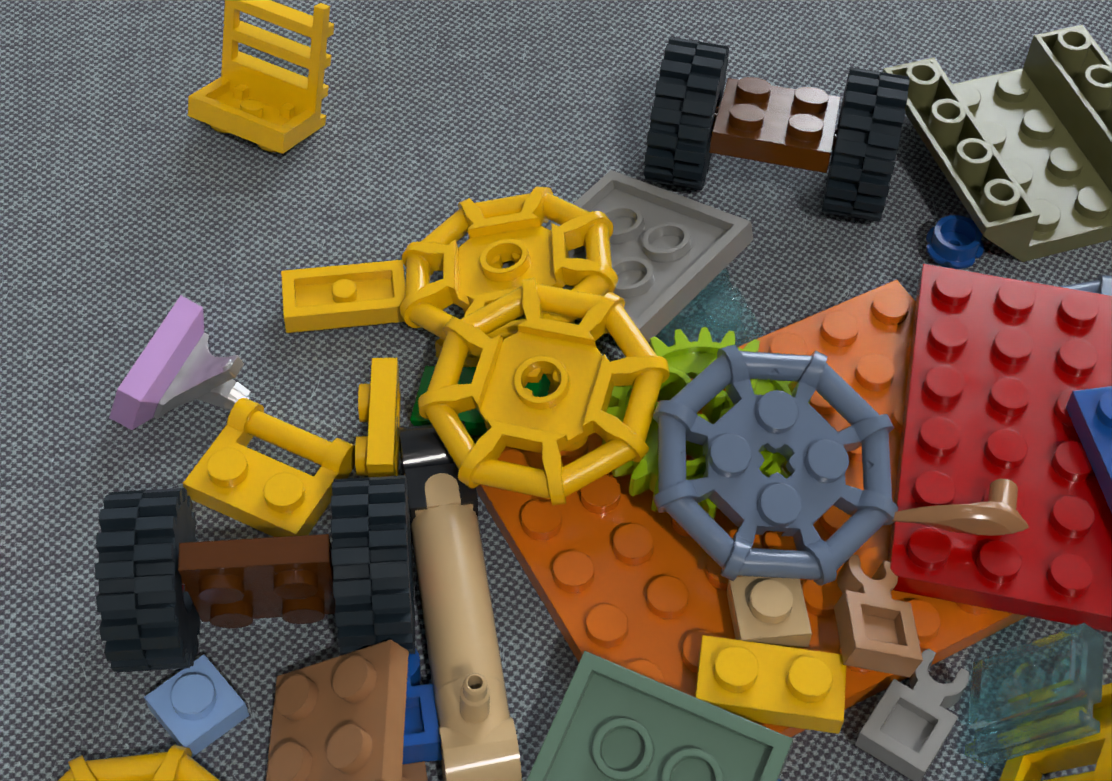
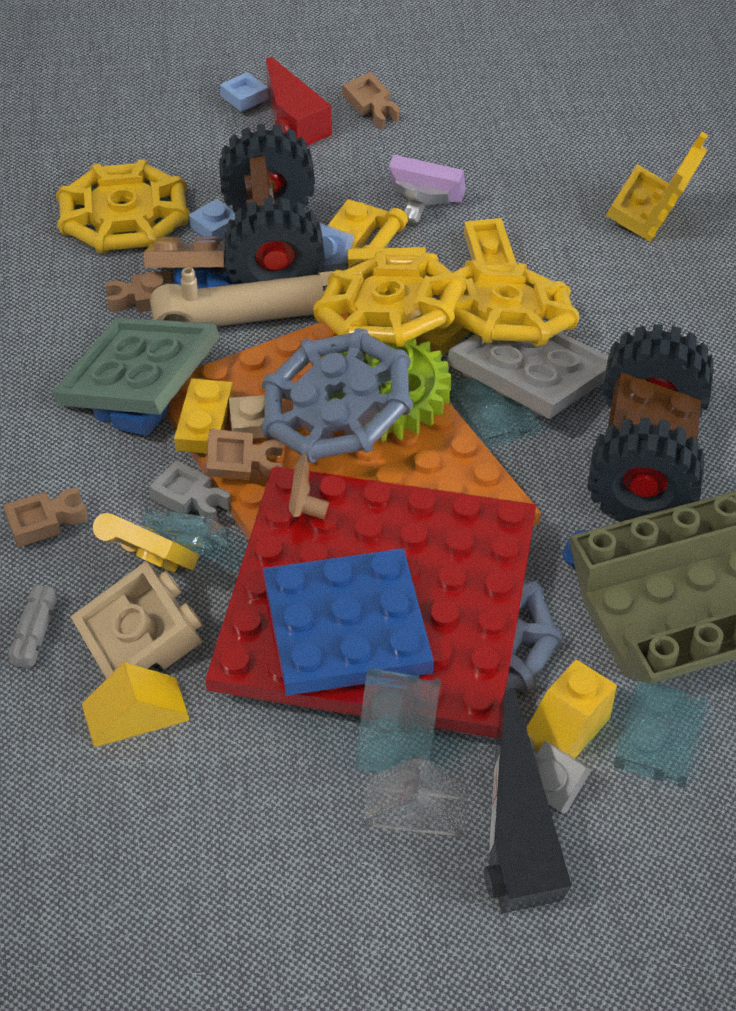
camera: 90 degrees right, 5 degrees down
none -> light blue plate [320,223,355,265]

